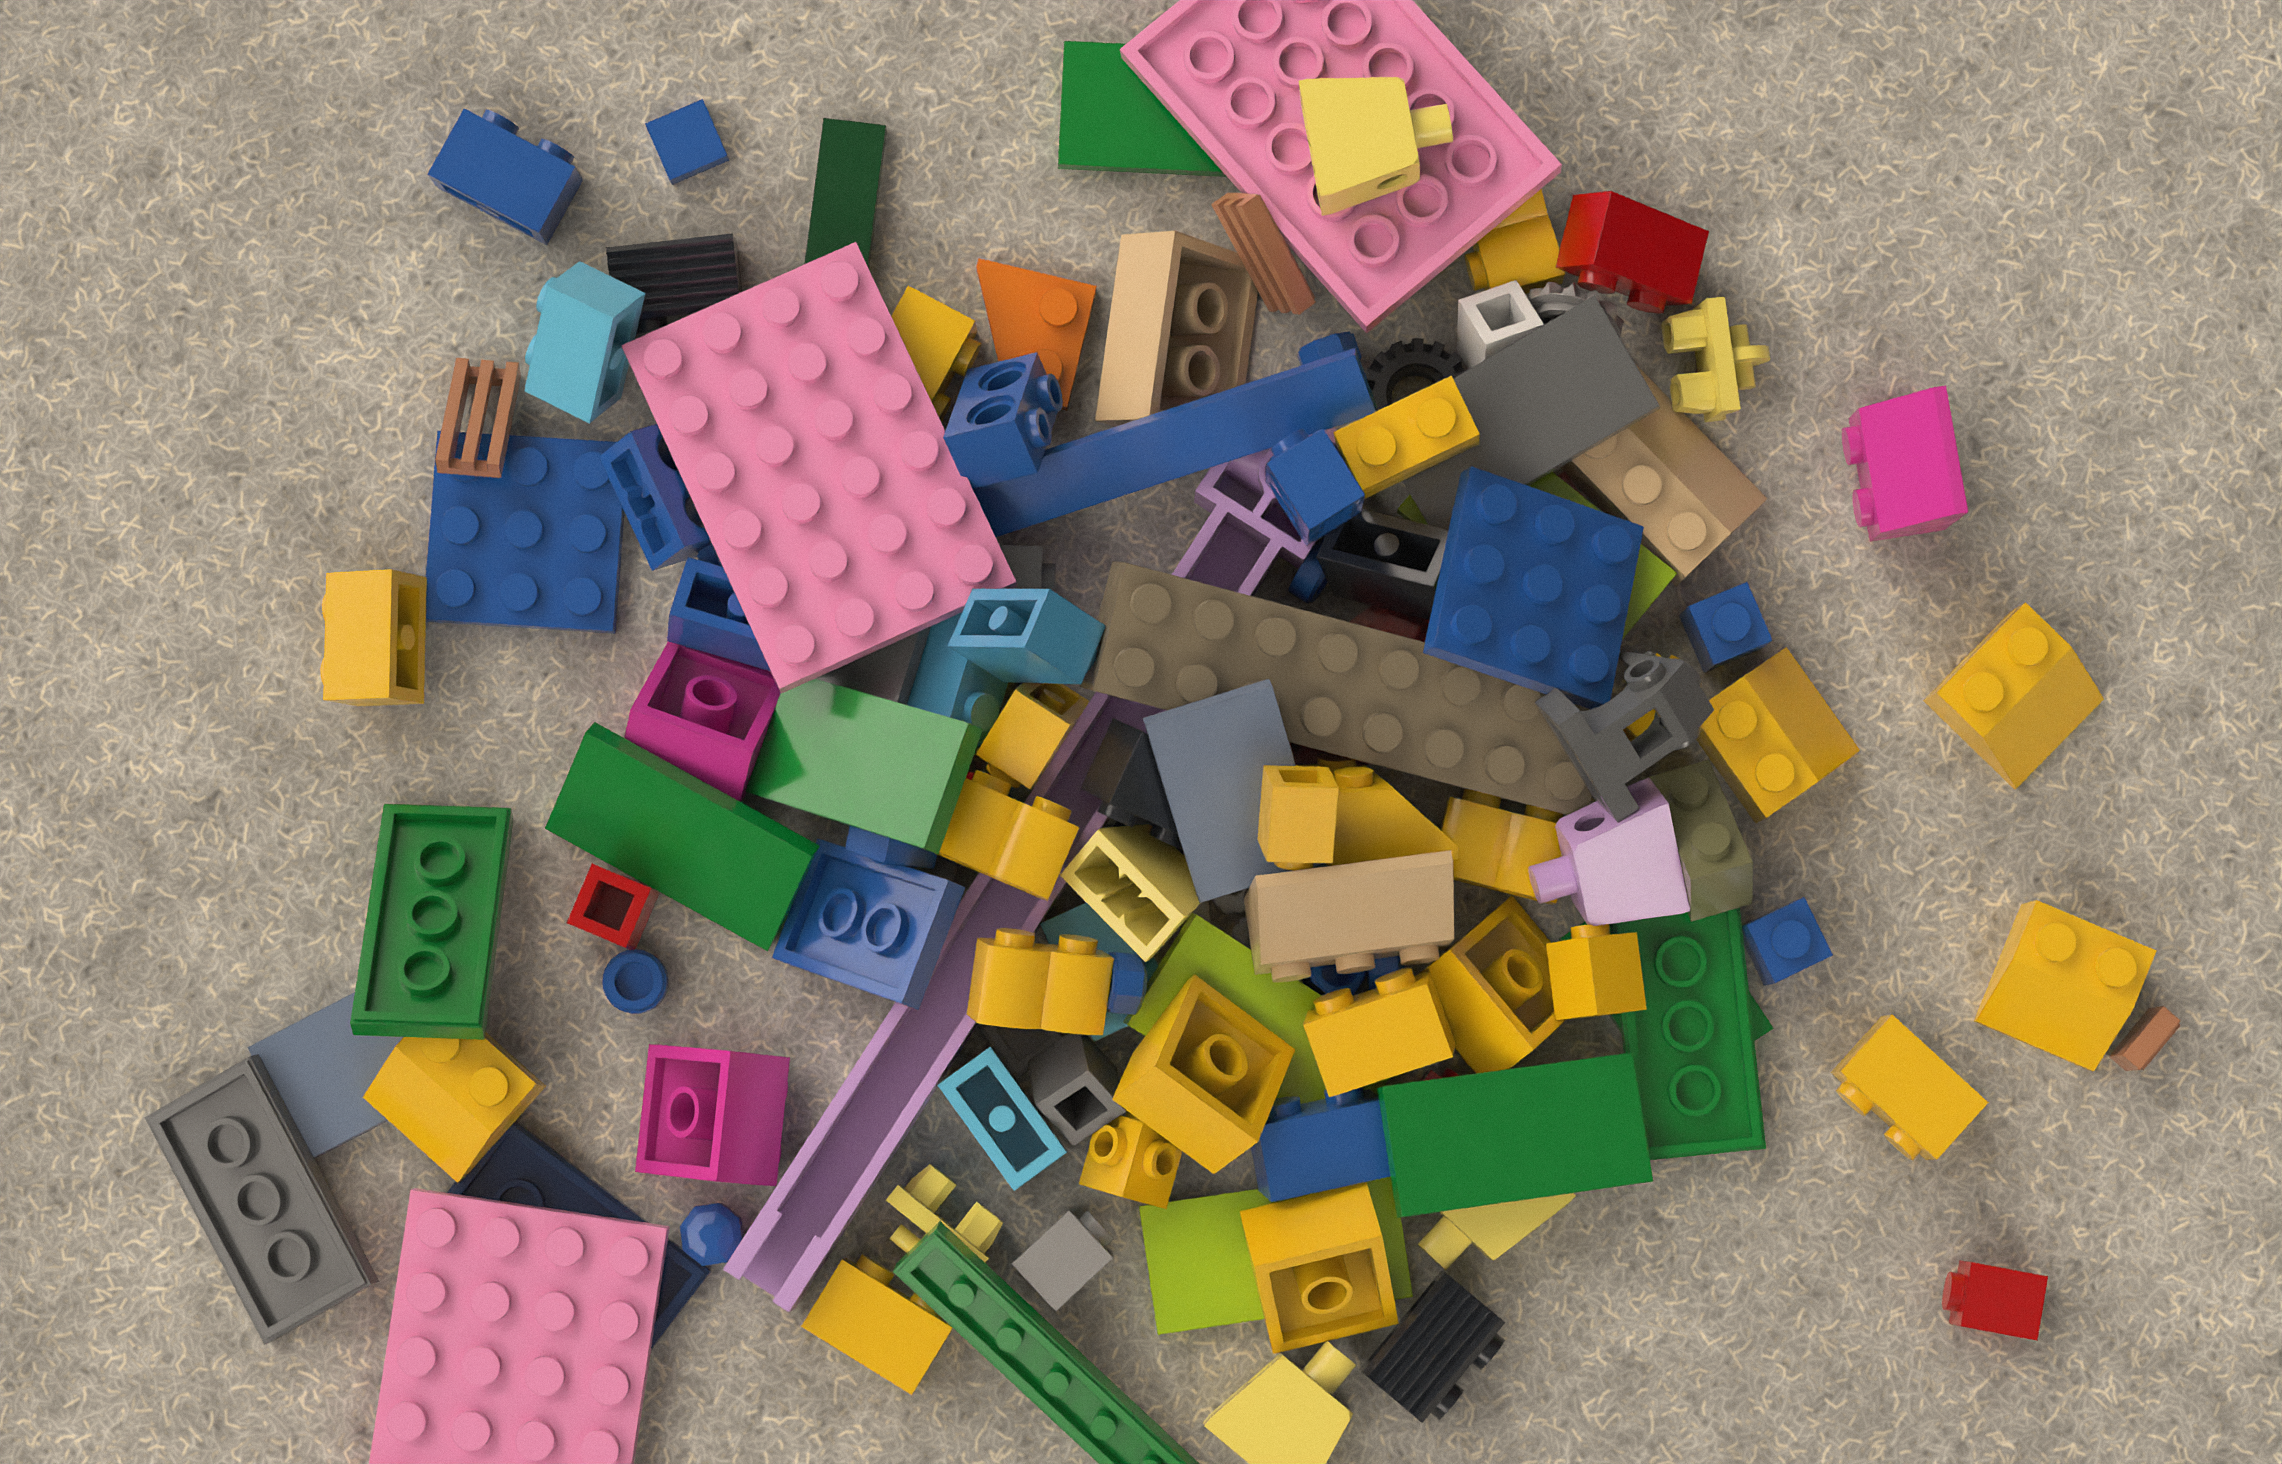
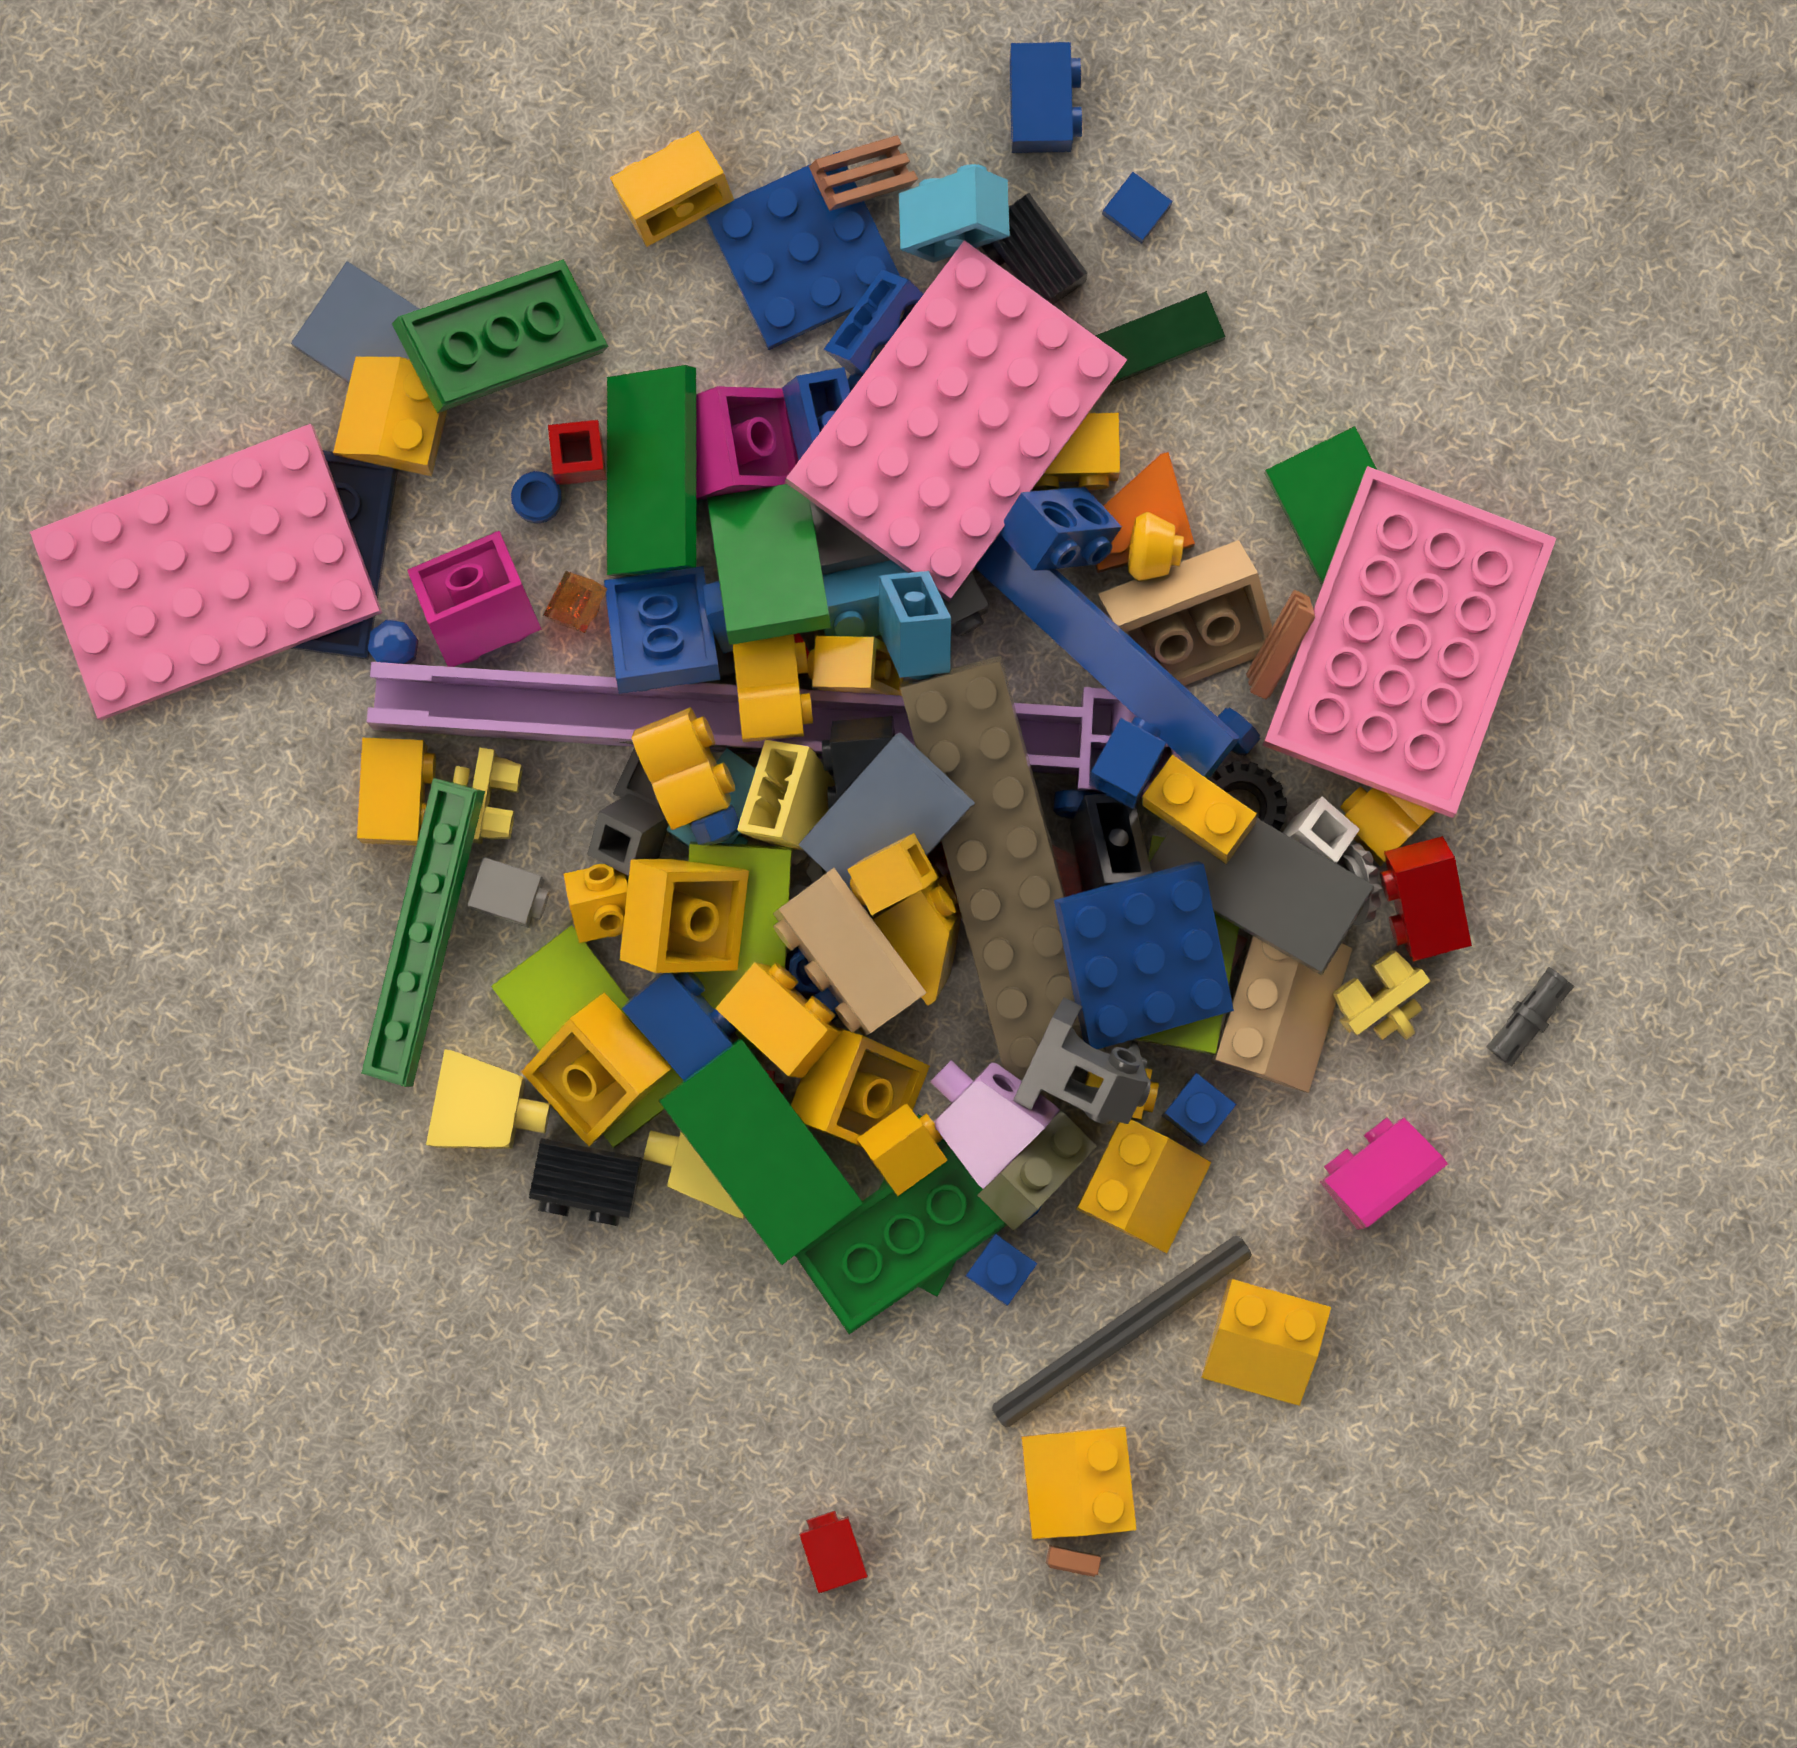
camera: 60 degrees right, 0 degrees up
dark grey tile [144,1054,379,1345] -> none
medium azure brick [937,1047,1068,1191] -> none
light yellow torso [1299,77,1453,216] -> none
yellow brick [1440,789,1564,905] -> none
yellow brick [1830,1014,1989,1160] -> none
none -> clear orange plate [543,571,608,633]
none -> dark grey axle [992,1236,1252,1427]
none -> yellow cone [1128,512,1184,581]
none -> dark grey pin [1486,967,1574,1067]

